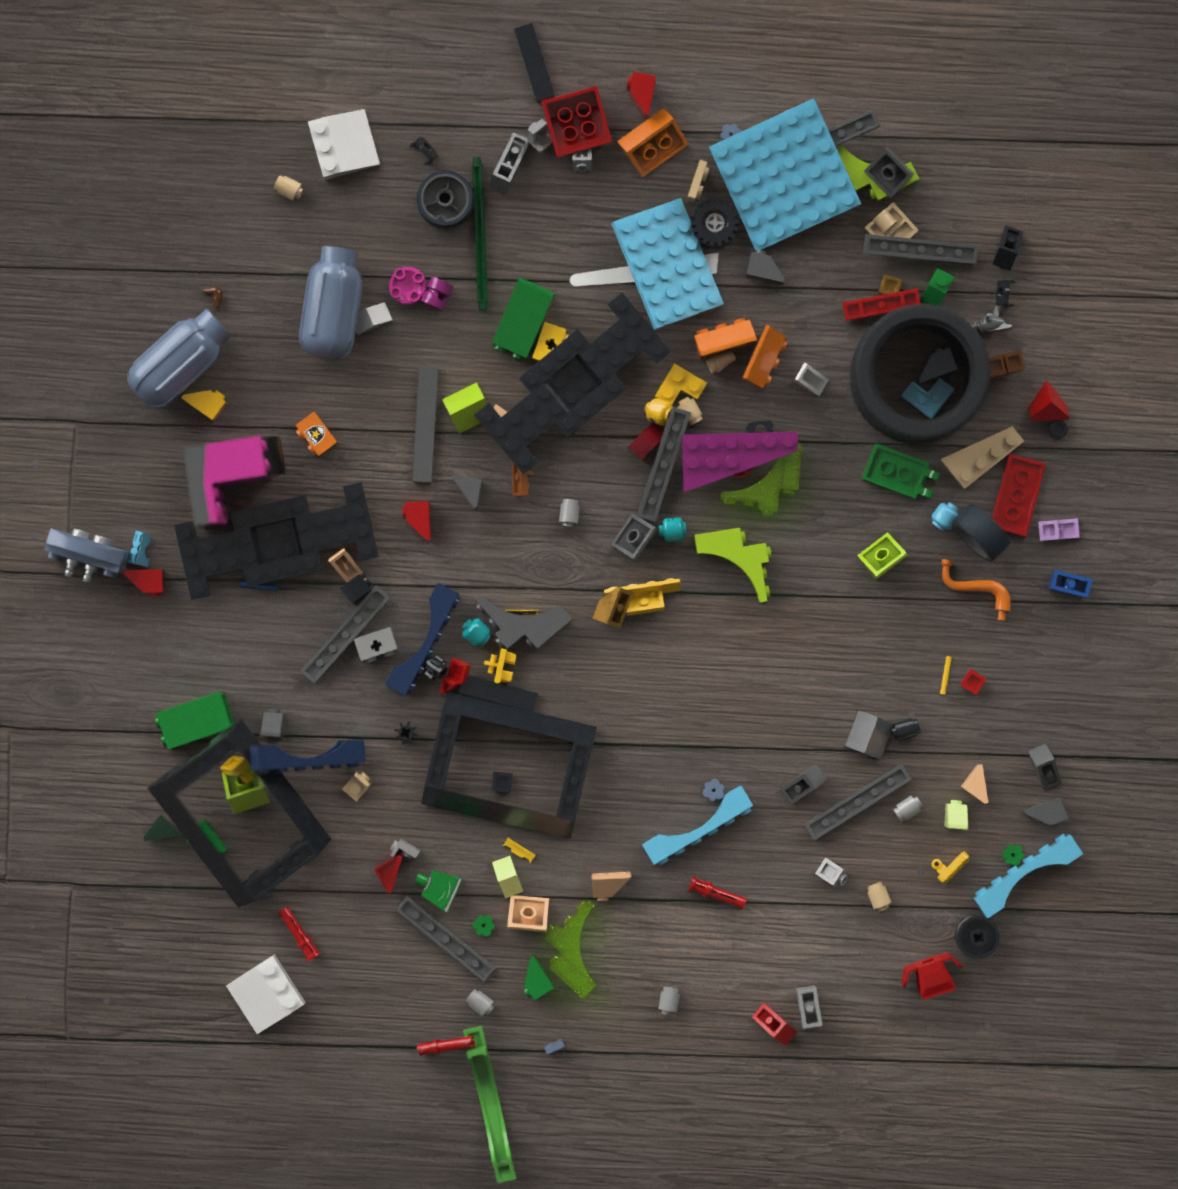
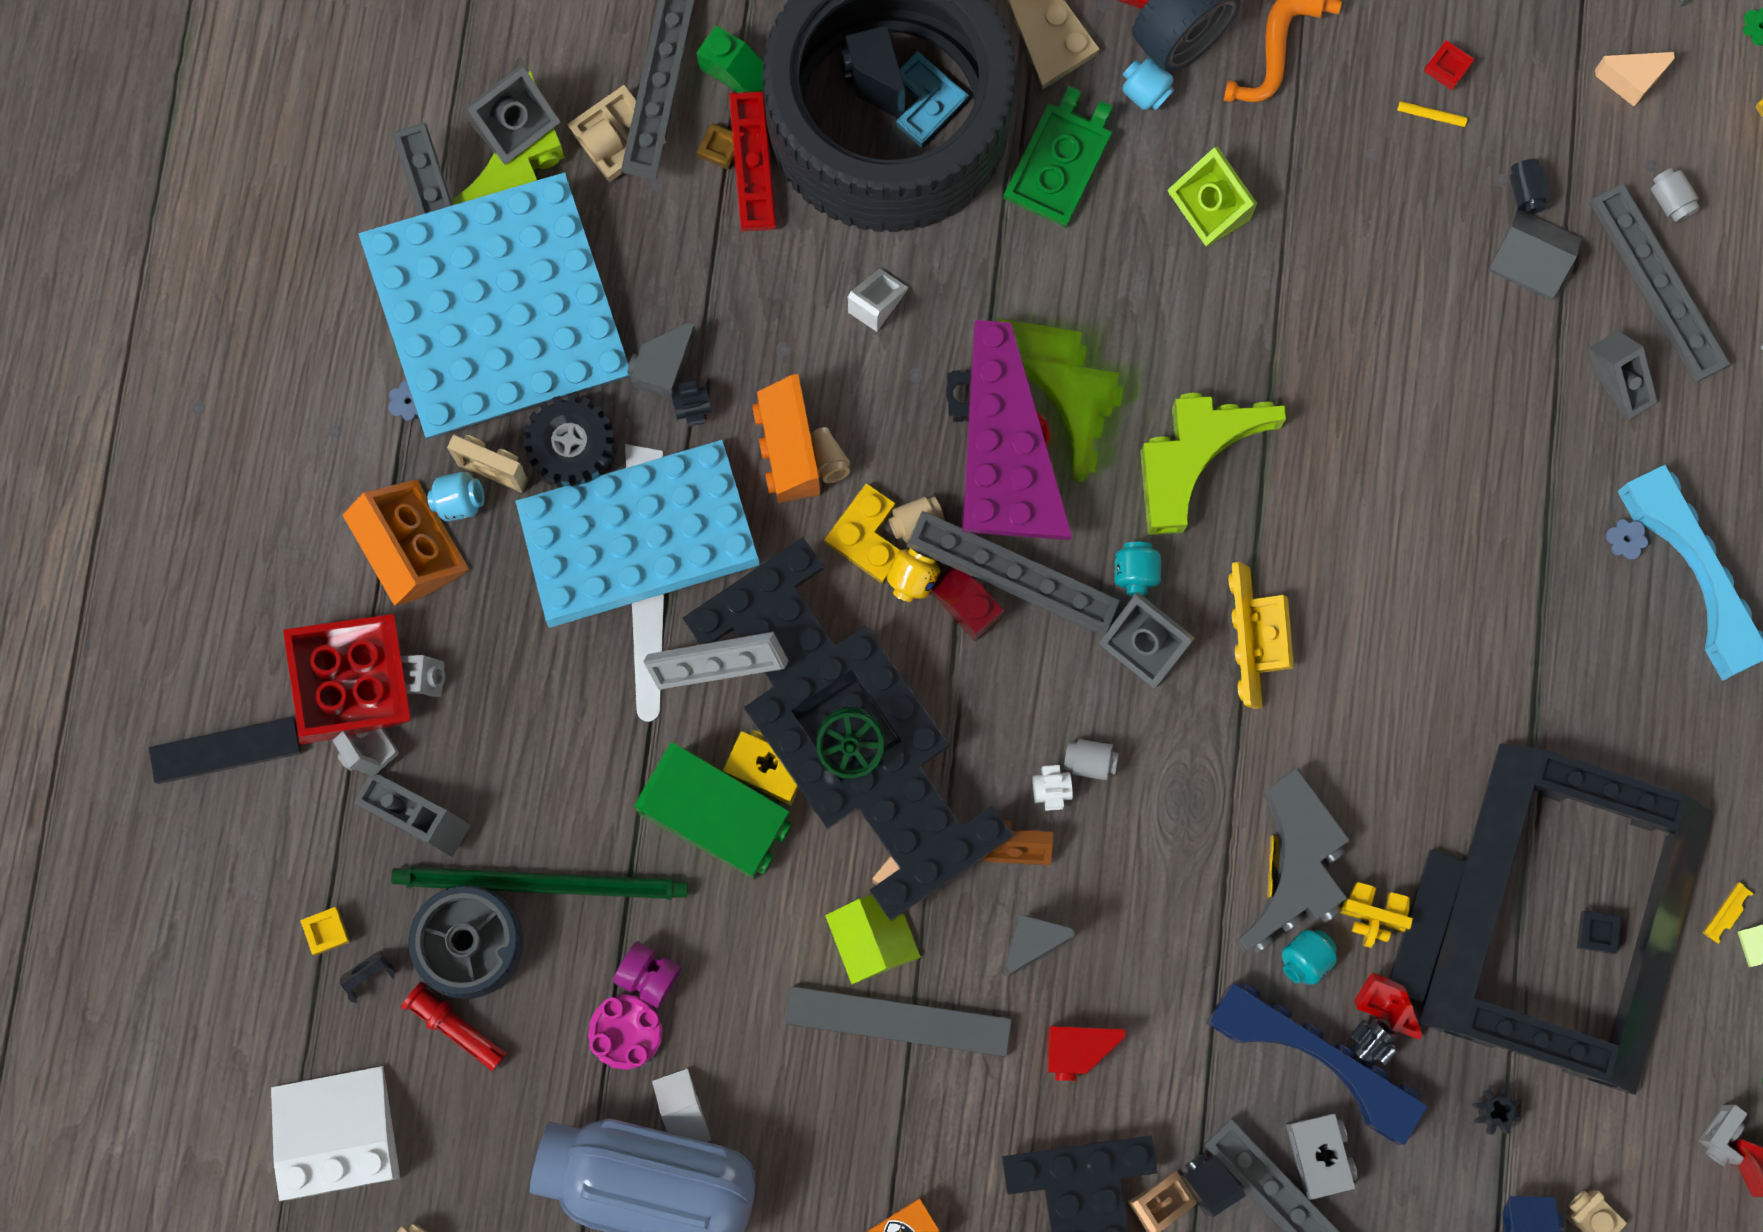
camera: 85 degrees left, 10 degrees down
pearl gold slope [592,587,634,628] -> none
red slope [626,71,656,120] -> none
orange slope [741,325,788,390] -> none
yellowish green slope [944,800,968,829] -> none
none -> yellow plate [300,907,350,956]
none -> red pin [401,981,507,1072]
none -> medium azure head [427,472,484,521]
none -> light grey tile [643,632,788,690]
none -> black gear [671,380,712,427]
none -> dark green wheel [817,707,884,778]
none -> white gear [1033,765,1072,811]

